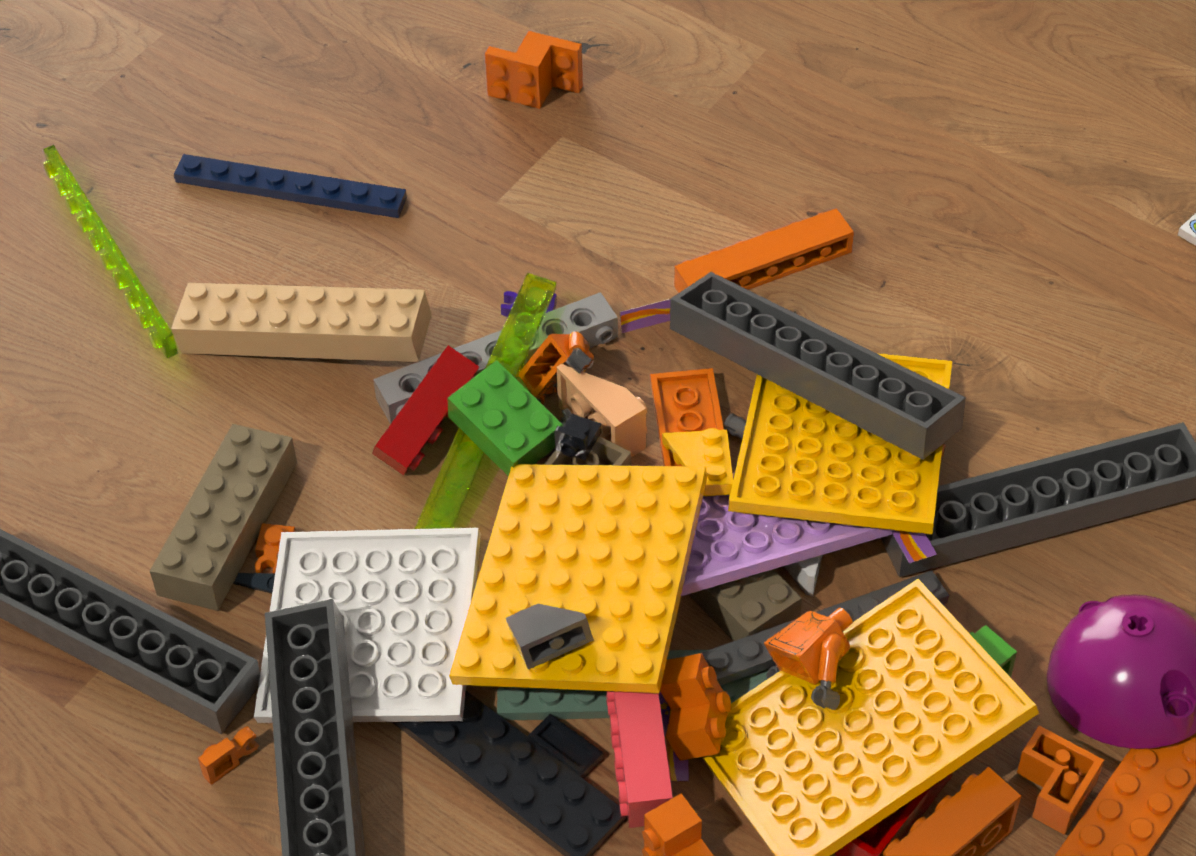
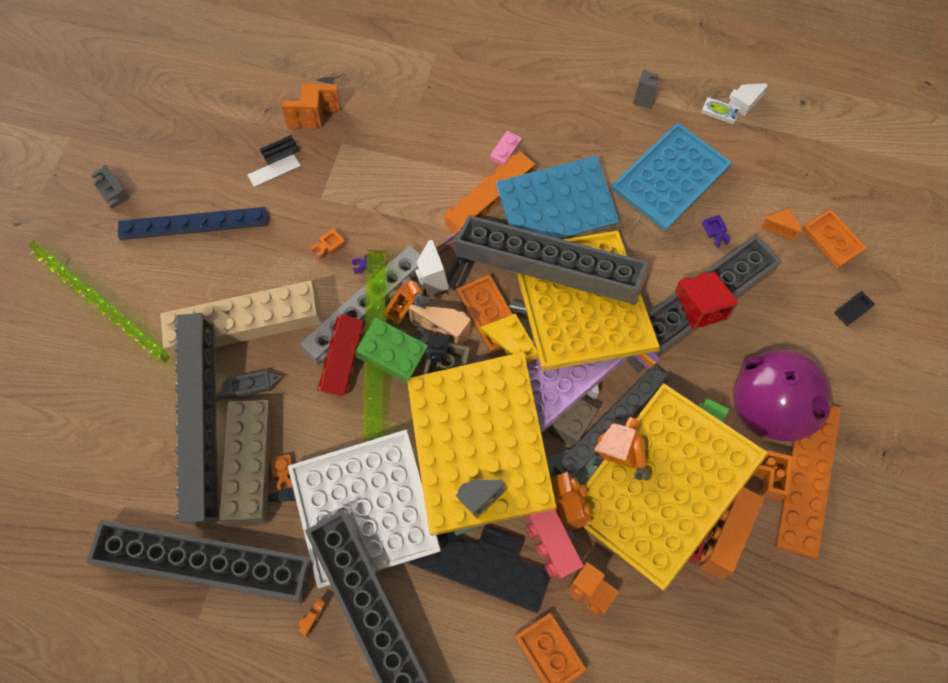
camera: 25 degrees left, 15 degrees up
none -> dark grey hinge [91,165,129,209]
none -> dark grey brick [175,313,218,524]
none -> dark grey plate [216,370,282,401]
none -> white sticker [248,154,300,186]
none -> black tile [259,135,300,165]
none -> orange plate [311,228,345,260]
none -> white slope [415,240,449,296]
none -> black tile [446,256,474,291]
none -> bright pink plate [490,131,522,166]
none -> dark azure plate [495,156,619,239]
none -> dark azure plate [611,122,732,232]
none -> dark grey hinge [633,69,659,109]
none -> red slope [675,272,738,330]
none -> dark purple plate [702,215,730,248]

